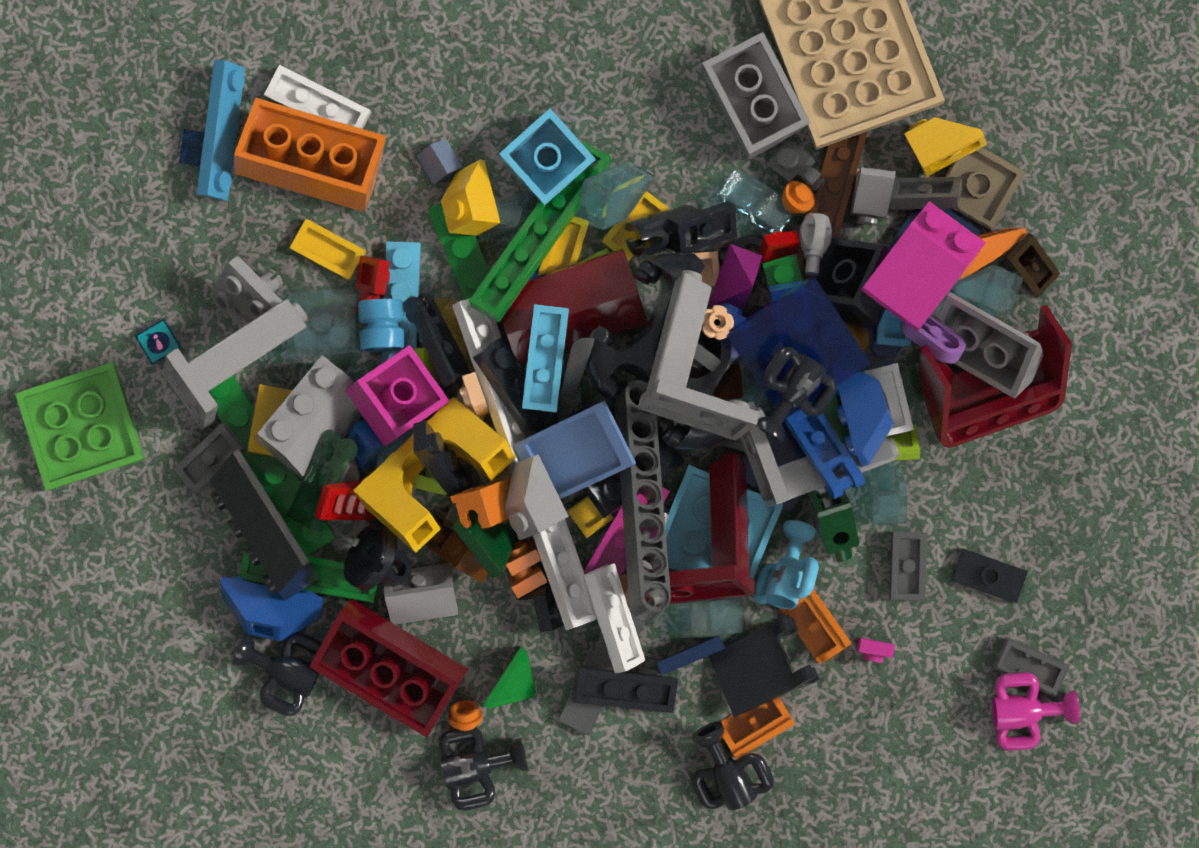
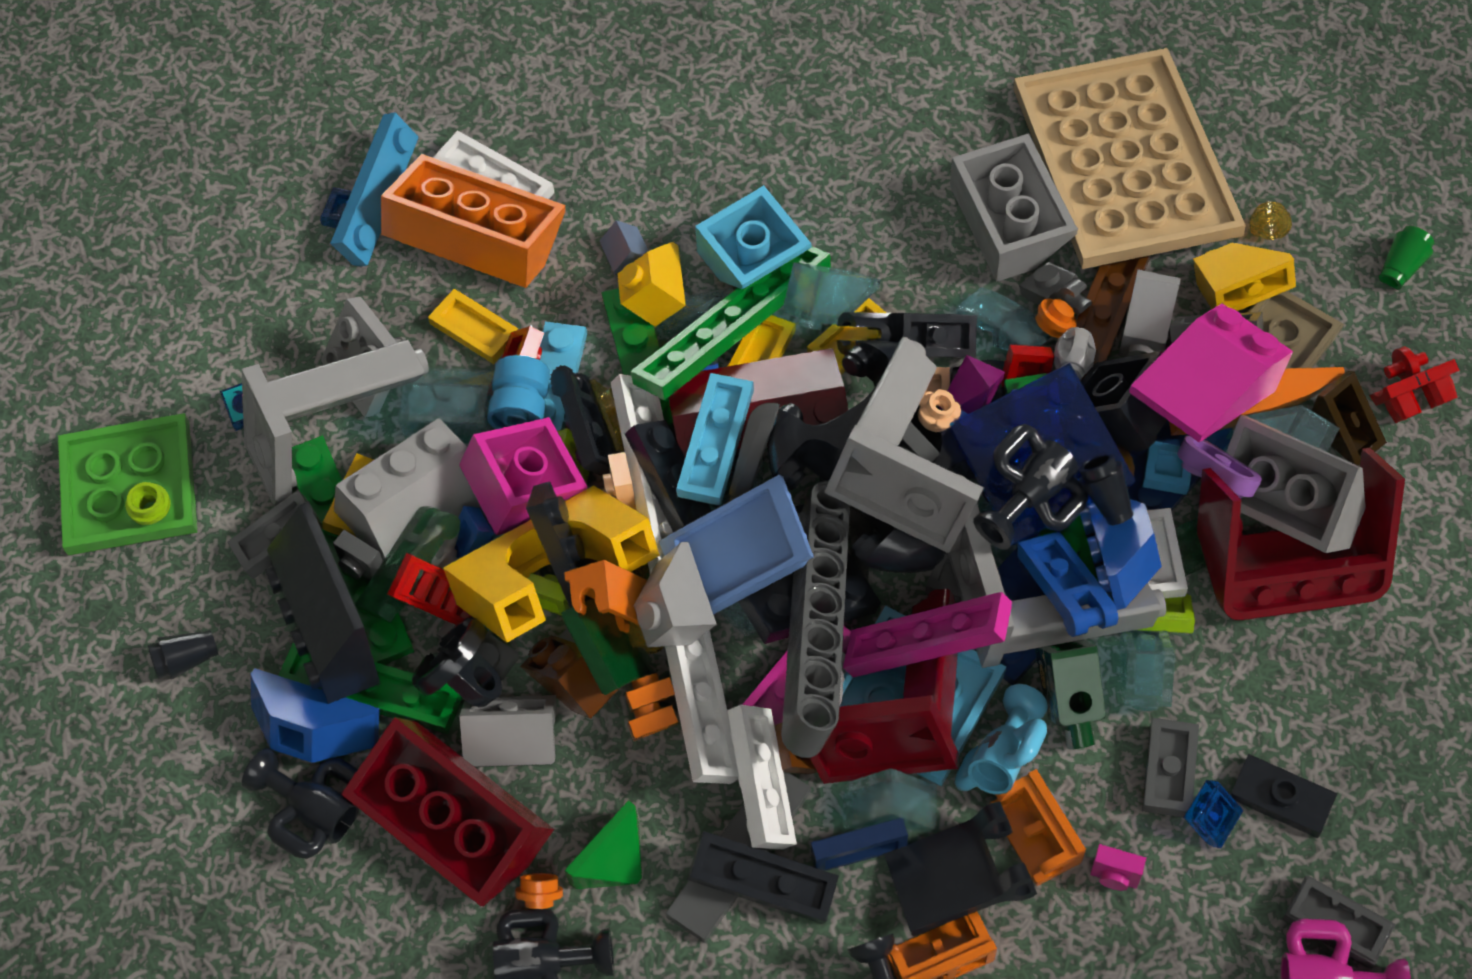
camera: 15 degrees right, 25 degrees down
black plate [516,581,564,632] -> none
yellow tile [567,496,614,538] -> none
none -> lime plate [125,482,171,525]
none -> black cone [147,630,219,680]
none -> dark grey plate [333,530,386,585]
none -> dark pink plate [843,592,1012,677]
none -> black cone [1079,453,1134,525]
none -> clear blue tile [1183,780,1244,848]
none -> clear yellow plate [1249,202,1292,240]
none -> red hips [1369,346,1460,423]
none -> green cone [1379,226,1435,290]

